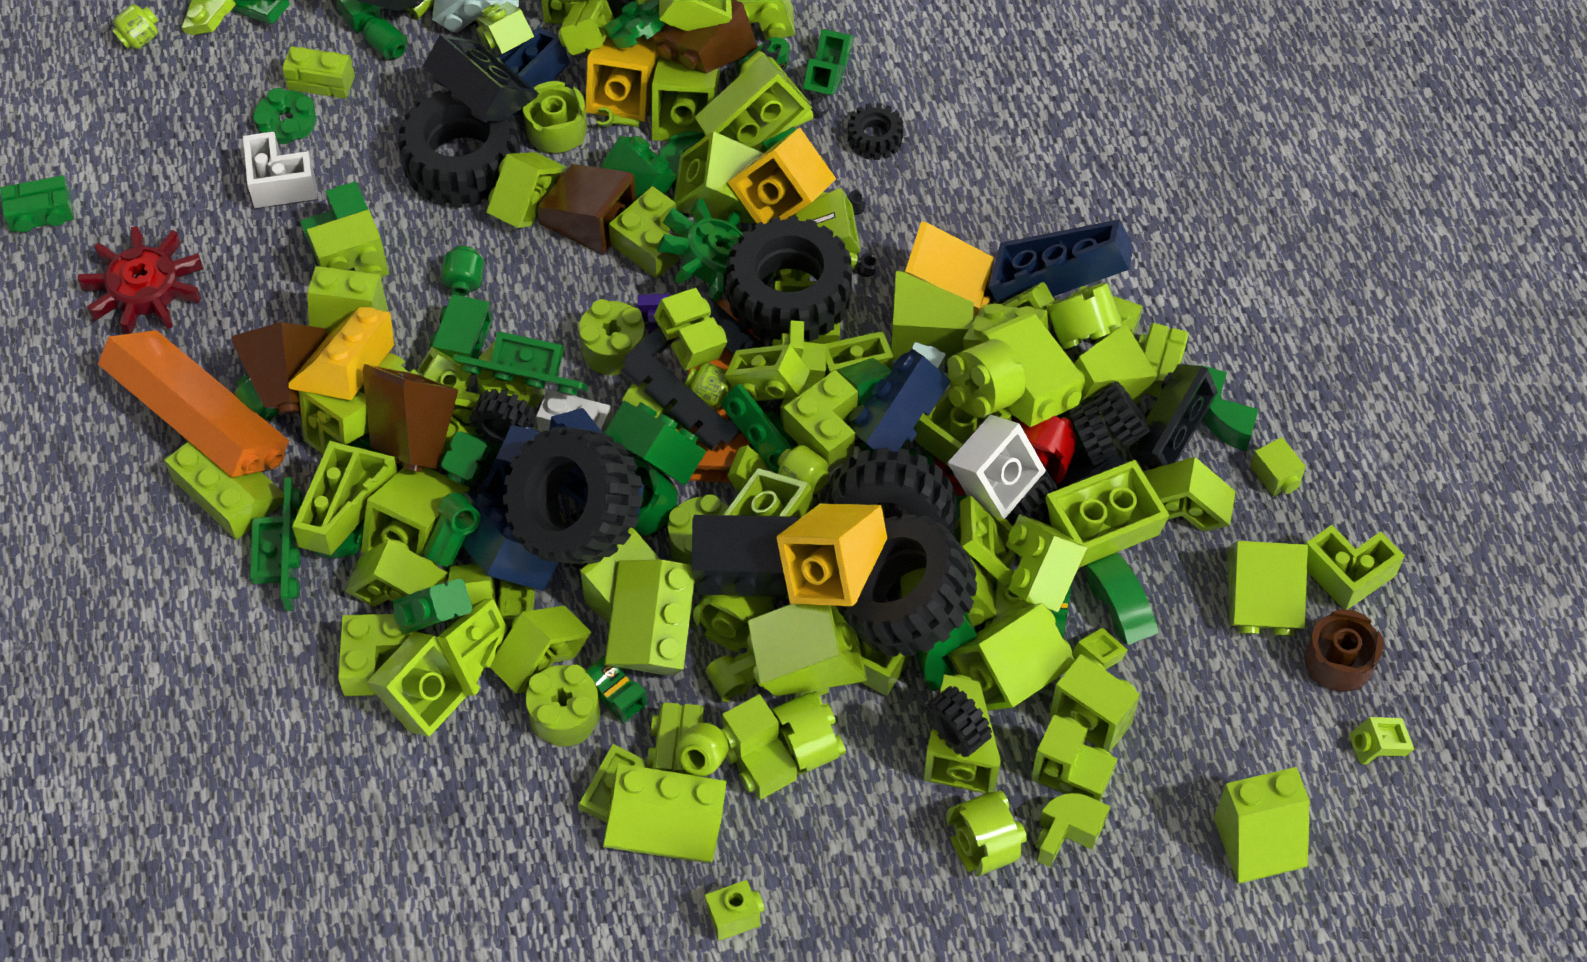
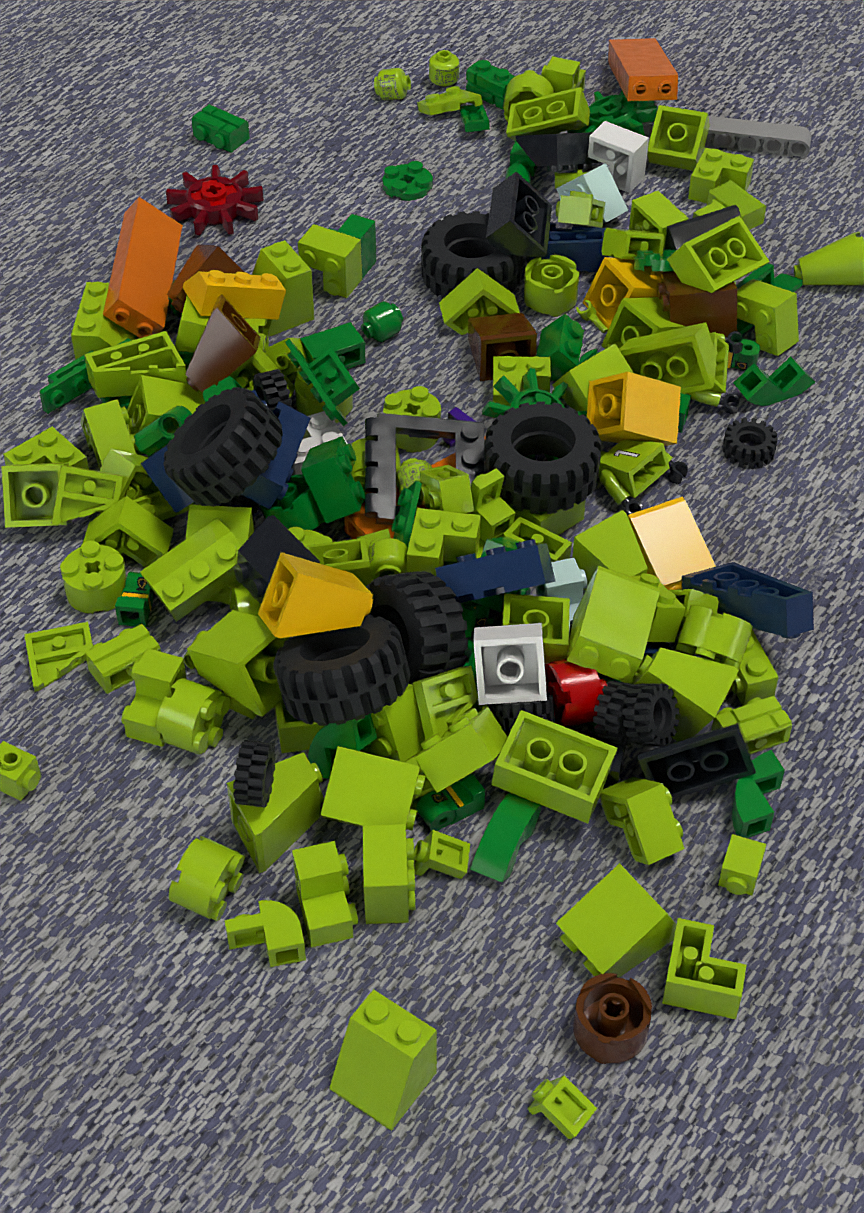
camera: 50 degrees right, 10 degrees down
white brick [243,132,317,208] -> none
lime brick [283,46,355,99] -> none
green brick [393,578,473,634] -> none
lime slope [603,763,726,863] -> none
lime piece [654,287,727,371] -> none
lime head [676,723,729,776] -> none
lime brick [947,339,1026,418] -> none

